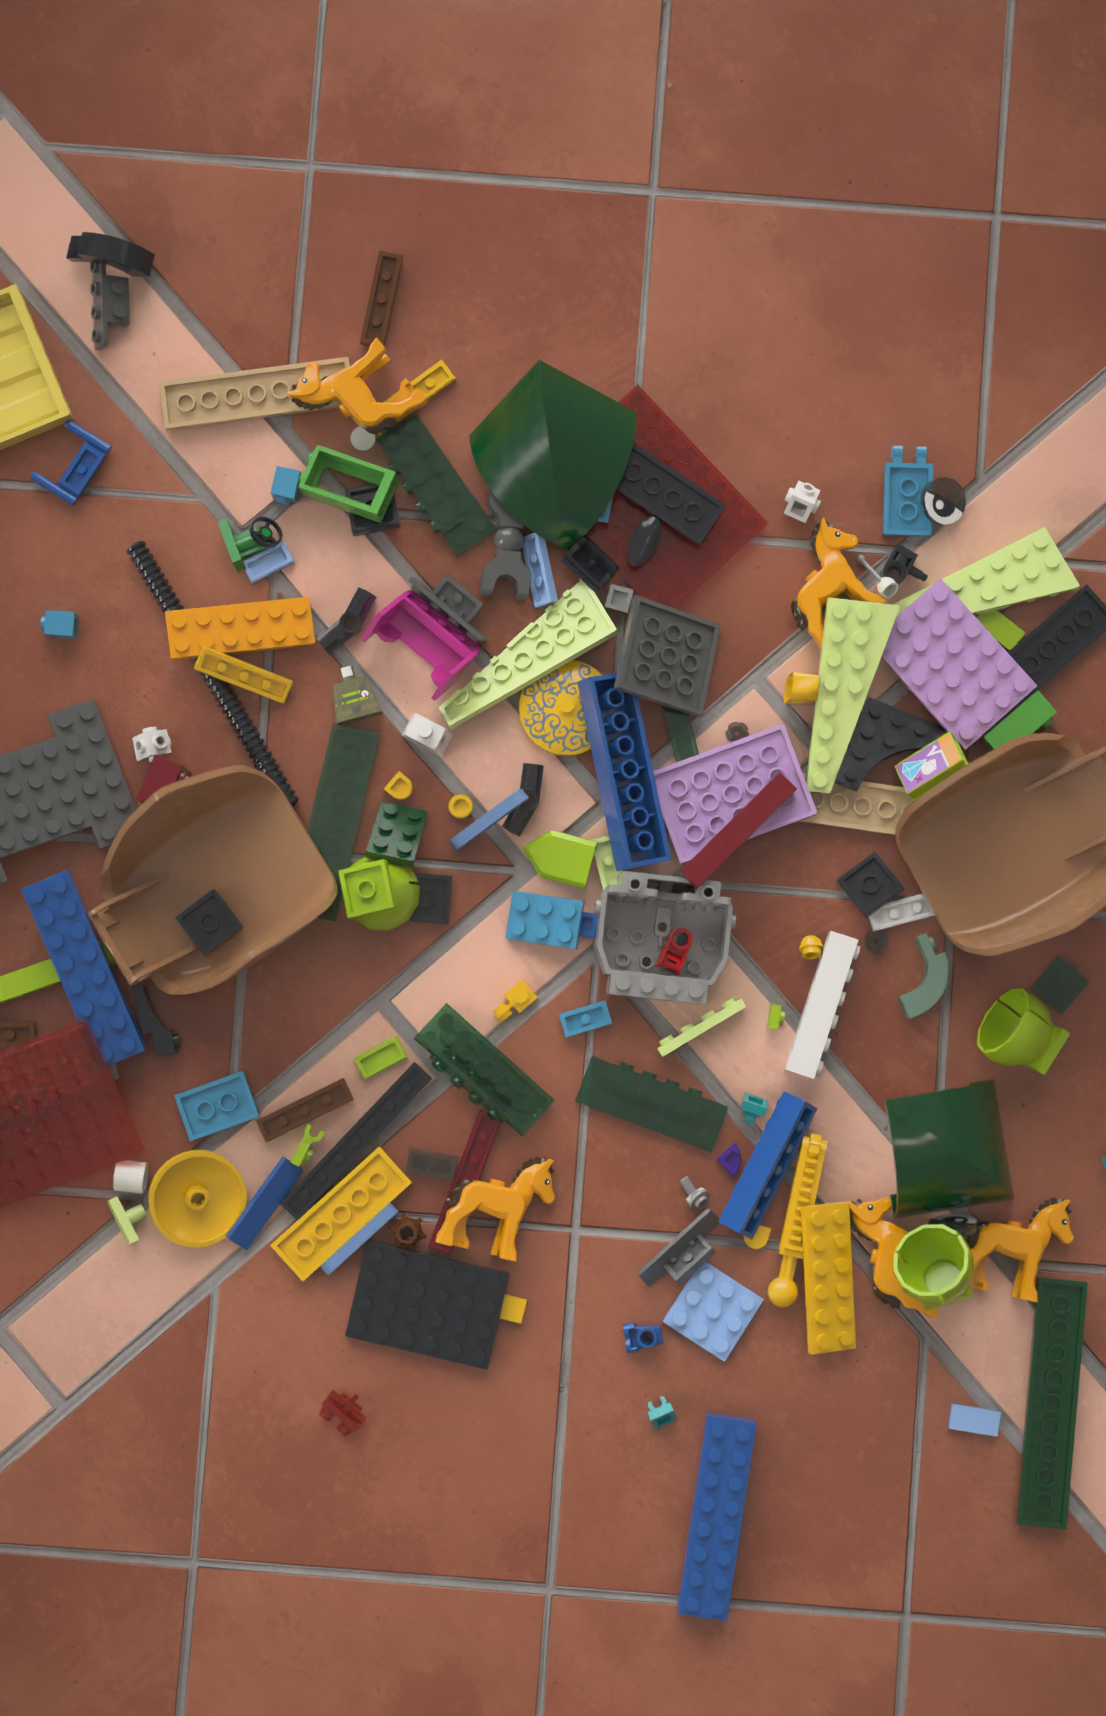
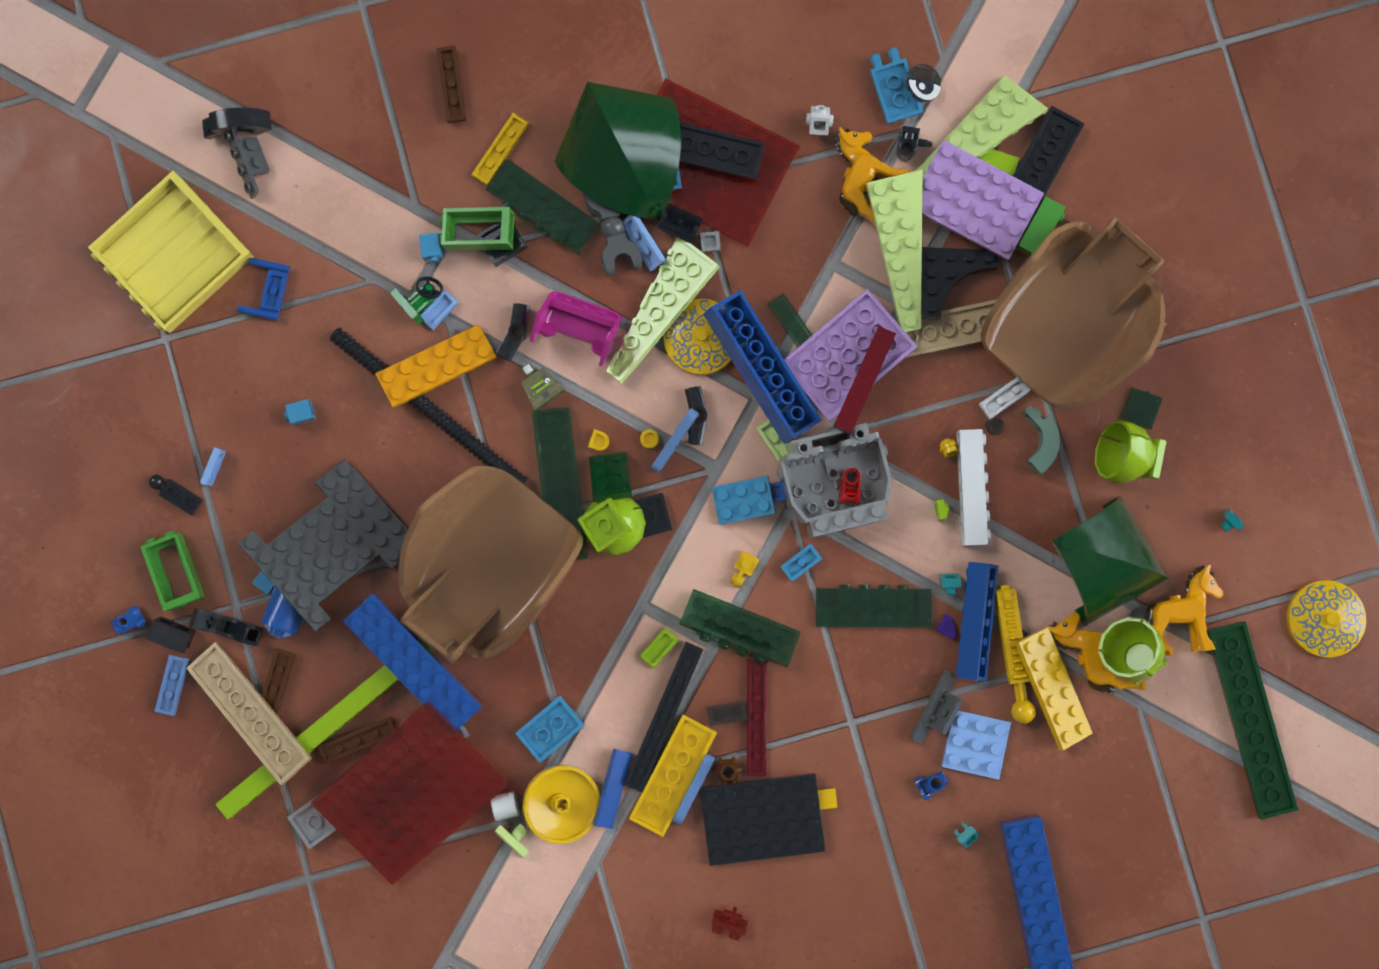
camera: 20 degrees left, 0 degrees up
white brick [132,727,172,763] -> none
black slope [133,985,181,1057] -> none
dark red slope [136,754,192,804] -> none
tan plate [159,357,350,431] -> none
black plate [175,889,244,957] -> none
yellow tile [194,646,293,704] -> none
reddish brown plate [256,1078,355,1143] -> none
light orange animal [286,338,429,434] -> none
lime plate [291,1123,326,1167] -> none
white sticker [350,427,375,451] -> none
white torso [401,713,453,757] -> none
dark grey bracket [408,574,488,642] -> none
light orange animal [435,1157,555,1262] -> none
lime tile [523,830,598,889] -> none
dark grey plate [614,595,720,717] -> none
black arm [628,515,662,567] -> none
yellowish green plate [657,997,746,1057] -> none
light grey plate [680,1176,709,1210] -> none
clear smoke plate [725,722,749,742] -> none
yellow tile [743,1225,771,1249] -> none
yellow piece [784,671,820,706] -> none
black tile [837,852,905,919] -> none
white hinge [857,555,899,598] -> none
piece [895,731,968,802] -> none
tile [928,1214,978,1237] -> none
light blue tile [948,1403,1001,1436] -> none

